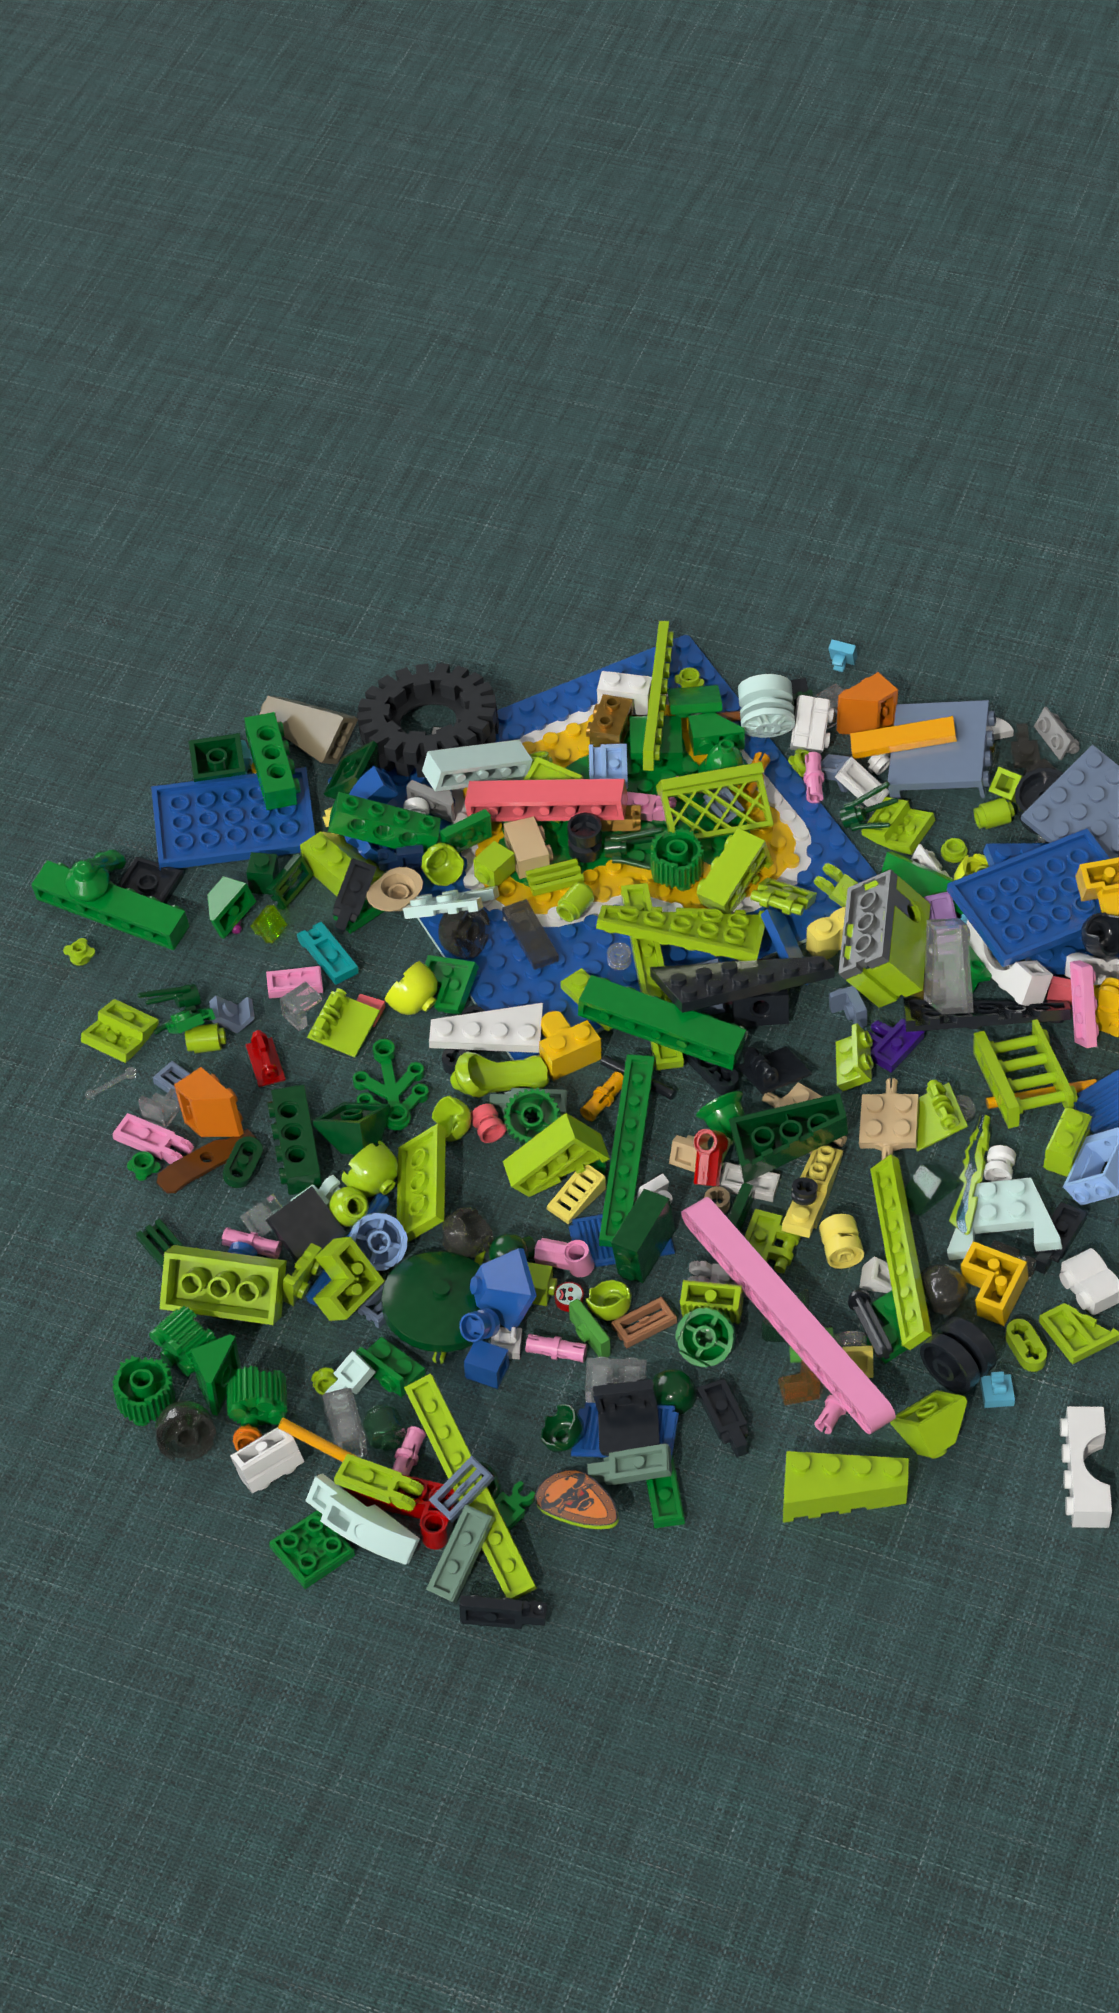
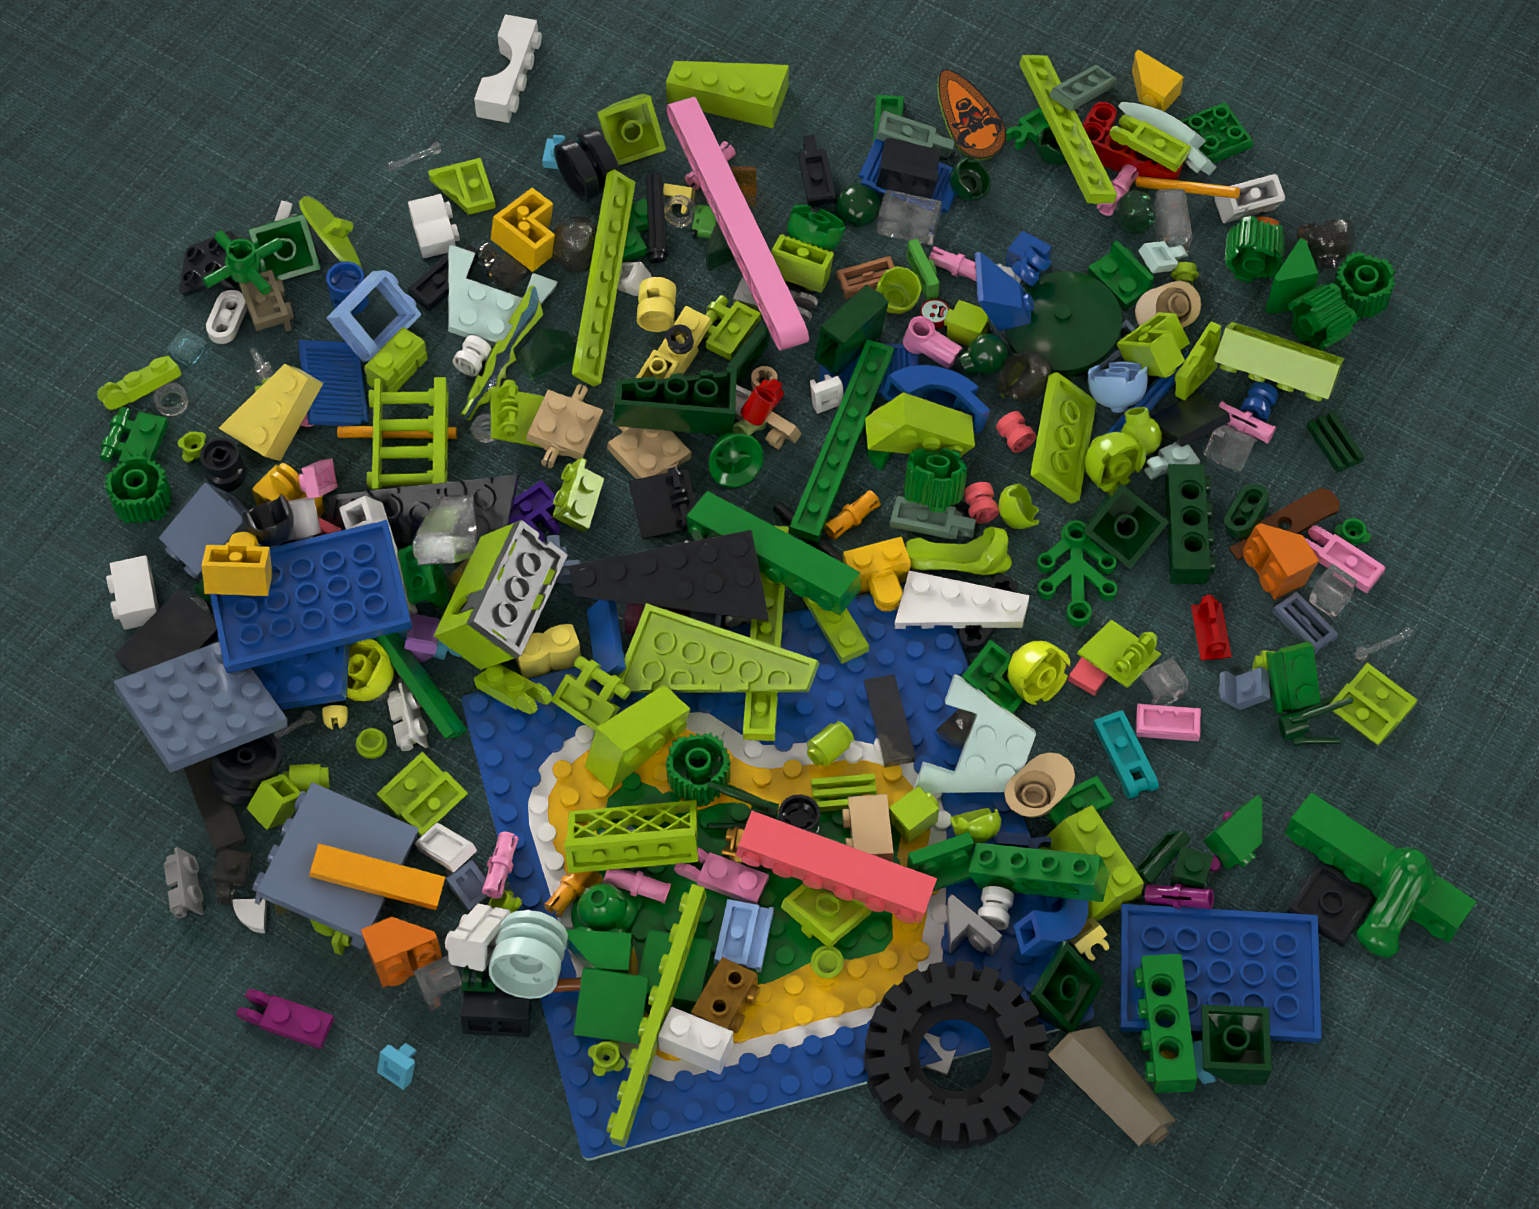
camera: 170 degrees left, 10 degrees up
lime plate [63,938,95,966] -> none
clear neon green tile [250,905,287,943] -> none
black hinge [332,858,377,935] -> none
light aqua brick [422,740,533,792] -> none
sand blue tile [429,1456,495,1522] -> none
black hinge [460,1595,547,1629] -> none
dark green plant [840,782,898,832] -> none
lime beam [1005,1319,1047,1372] -> none
none -> magenta hinge [236,989,334,1049]
none -> blue arch [882,365,990,435]
none -> coral wheel [996,411,1037,453]
none -> yellow slope [1132,50,1184,112]
none -> tan piece [1135,281,1201,328]
none -> magenta pin [1145,883,1214,910]

